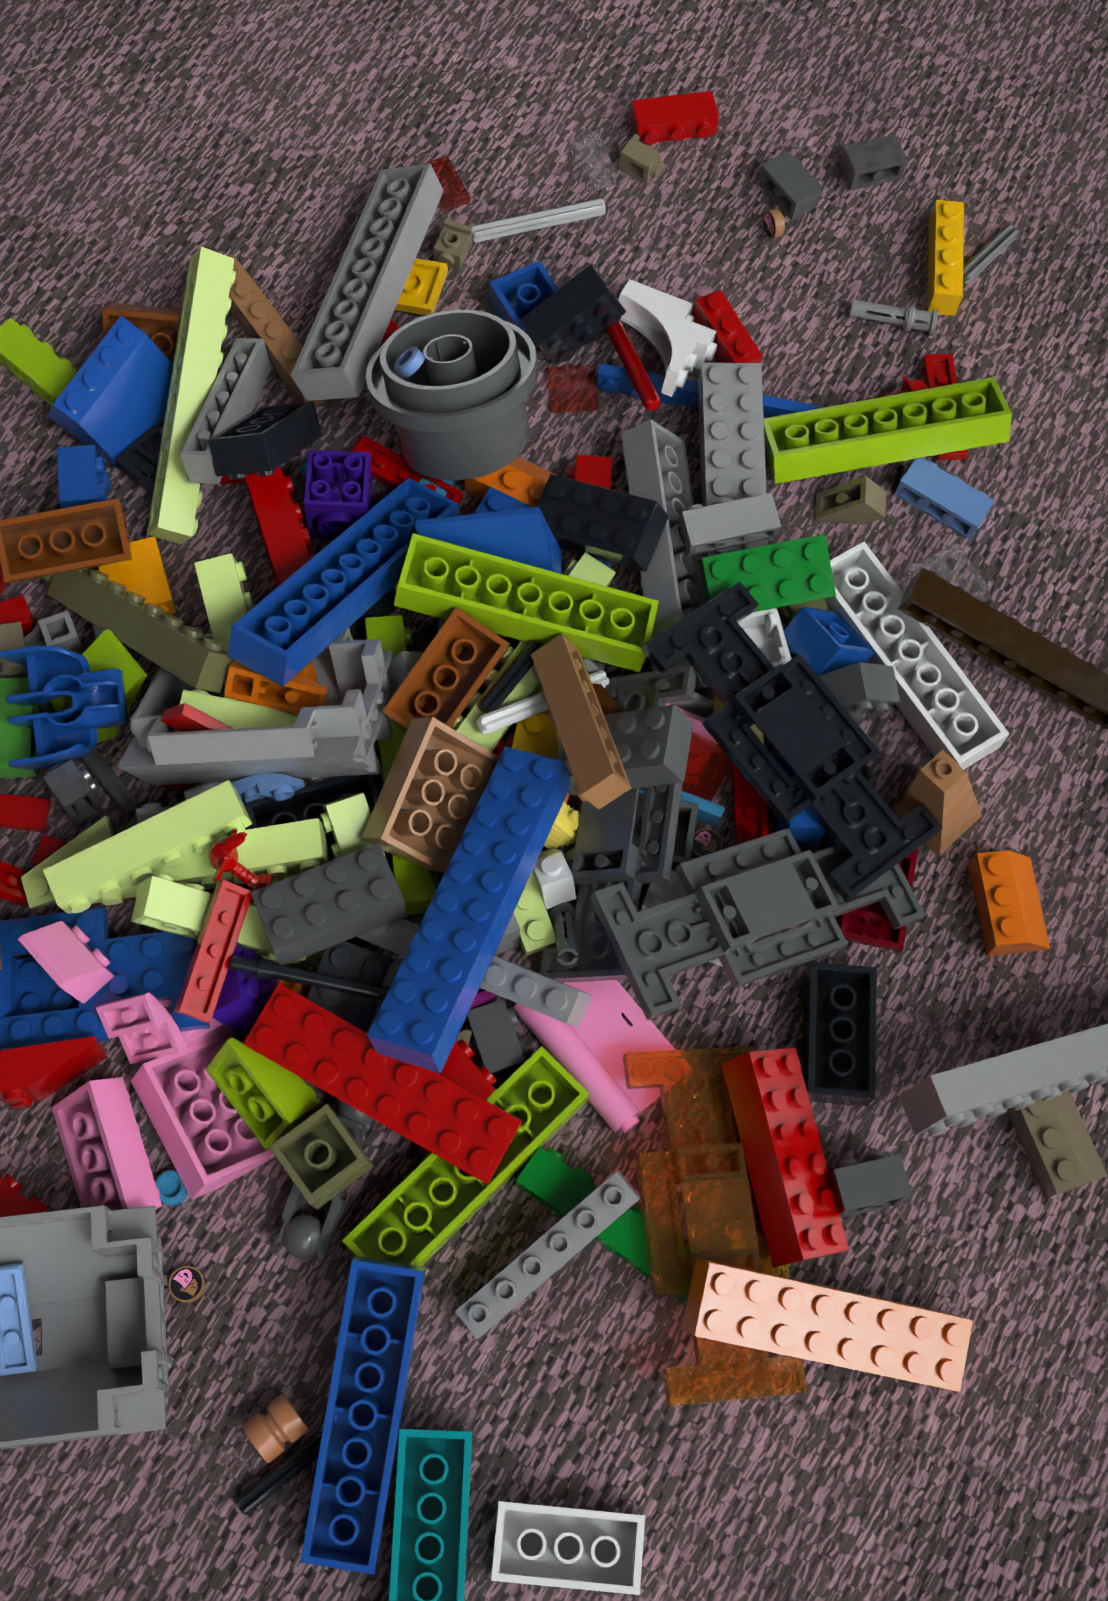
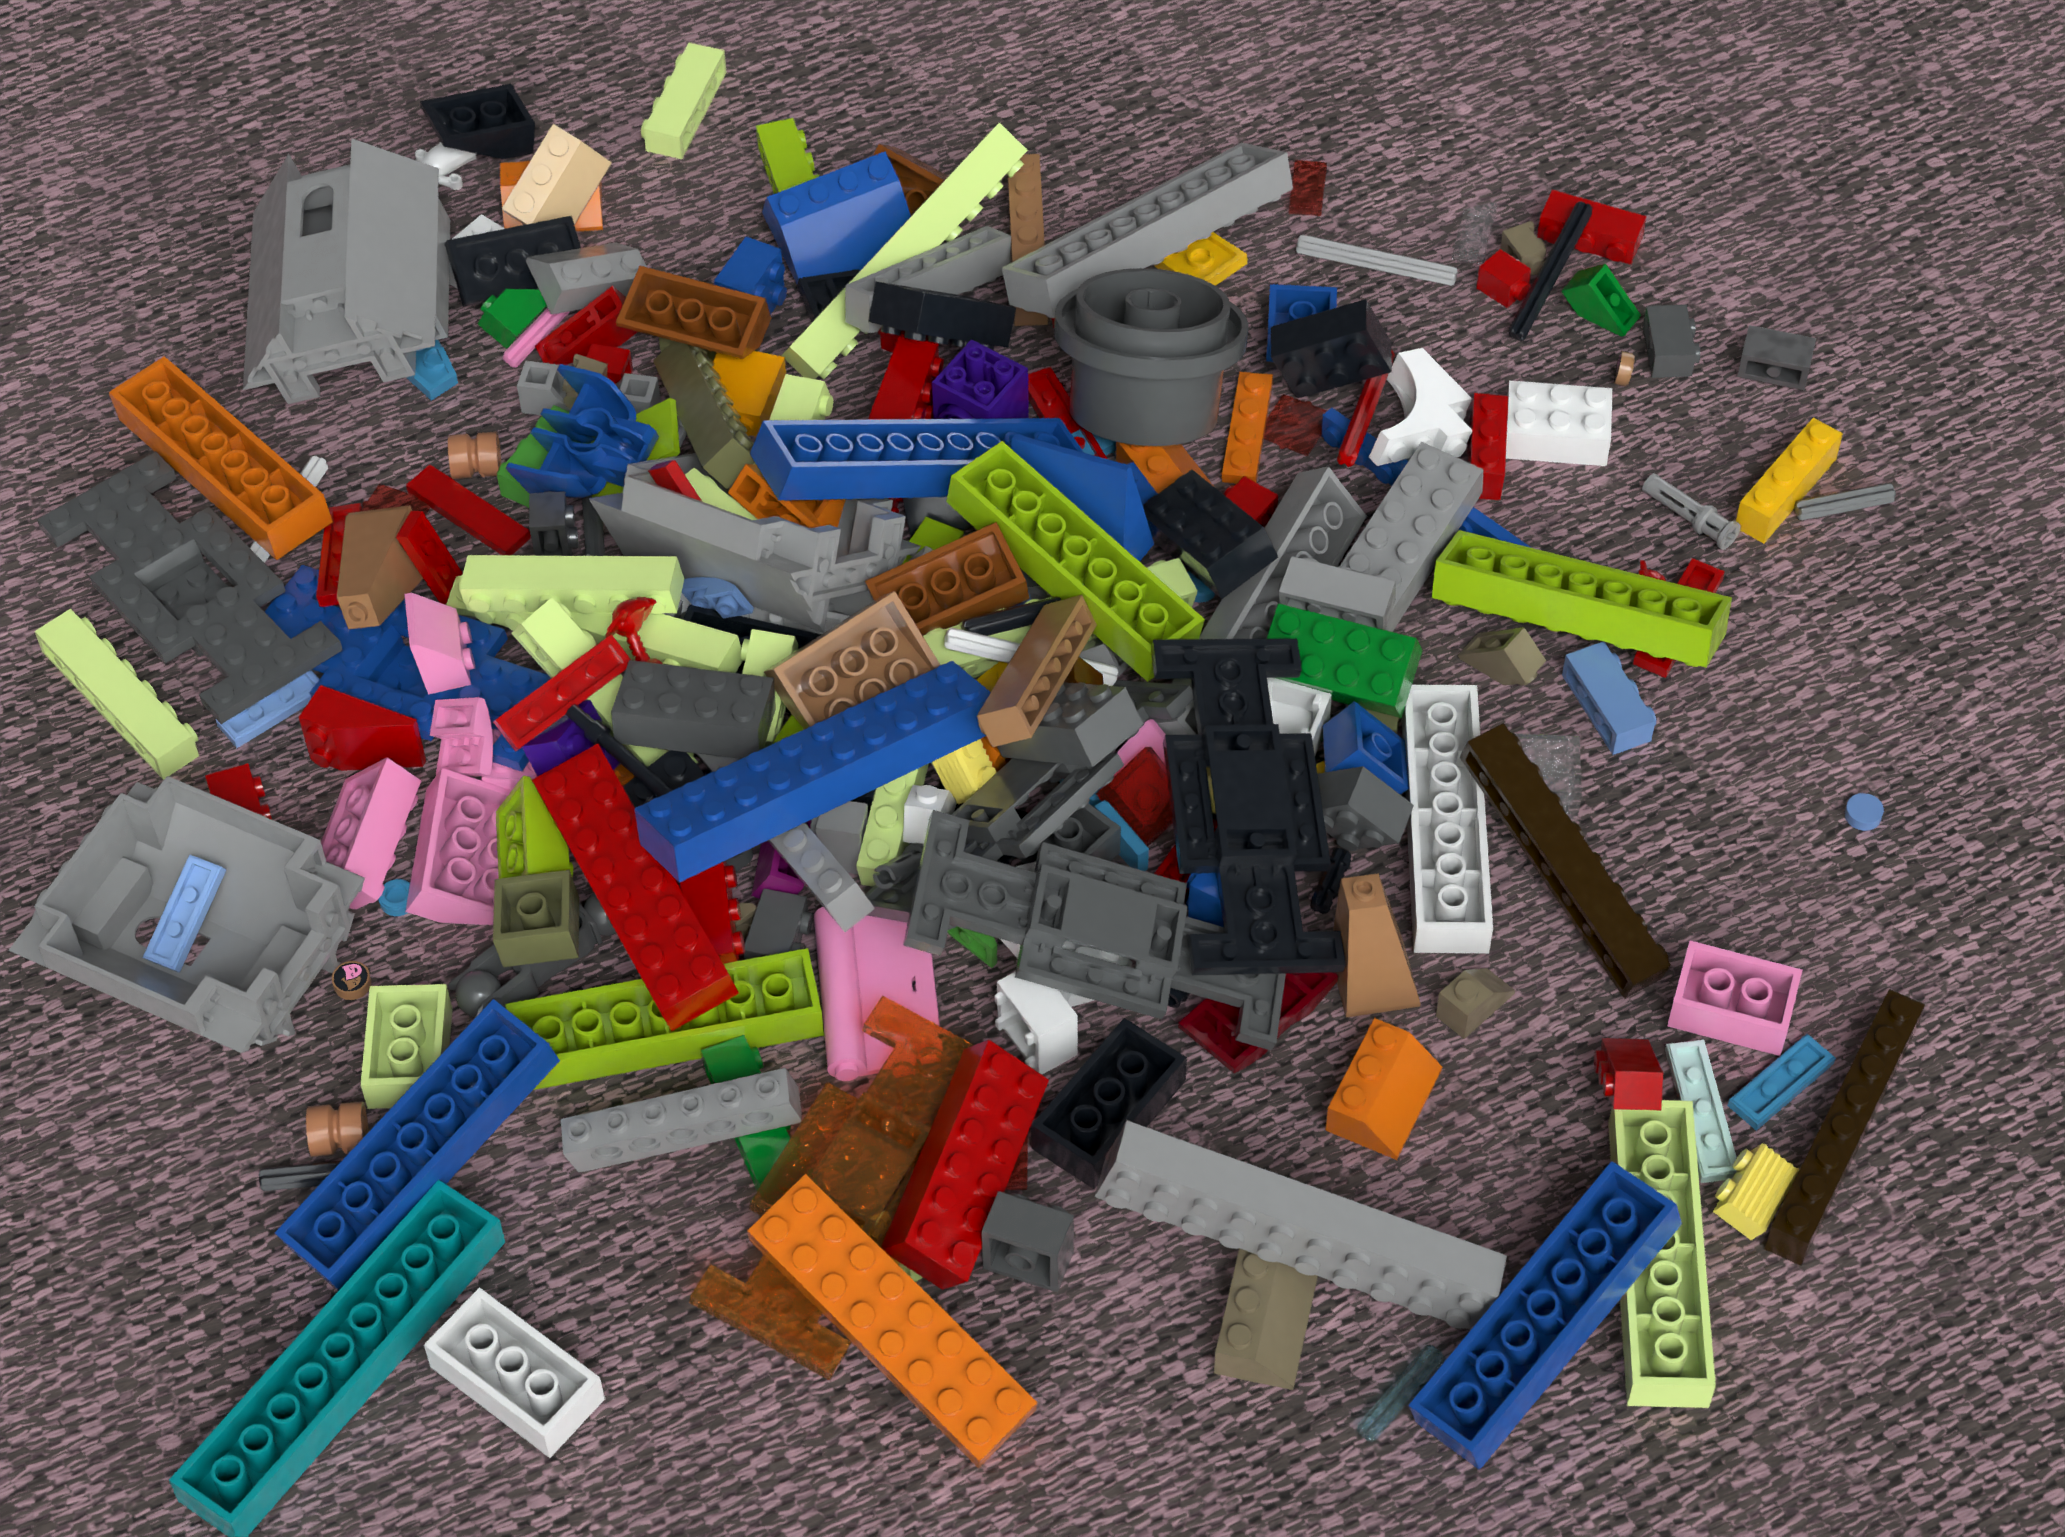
camera: 40 degrees right, 15 degrees down
medium blue tile [394,347,425,378] -> none
dark tan brick [433,219,472,270] -> none
none -> yellowish green brick [361,984,452,1109]
none -> white container [994,971,1078,1075]
none -> orange plate [1222,372,1273,484]
none -> dark tan slope [1436,968,1515,1039]
none -> red brick [1477,249,1531,308]
none -> white brick [1506,380,1612,466]
none -> black axle [1509,201,1592,341]
none -> green slope [1561,263,1641,337]

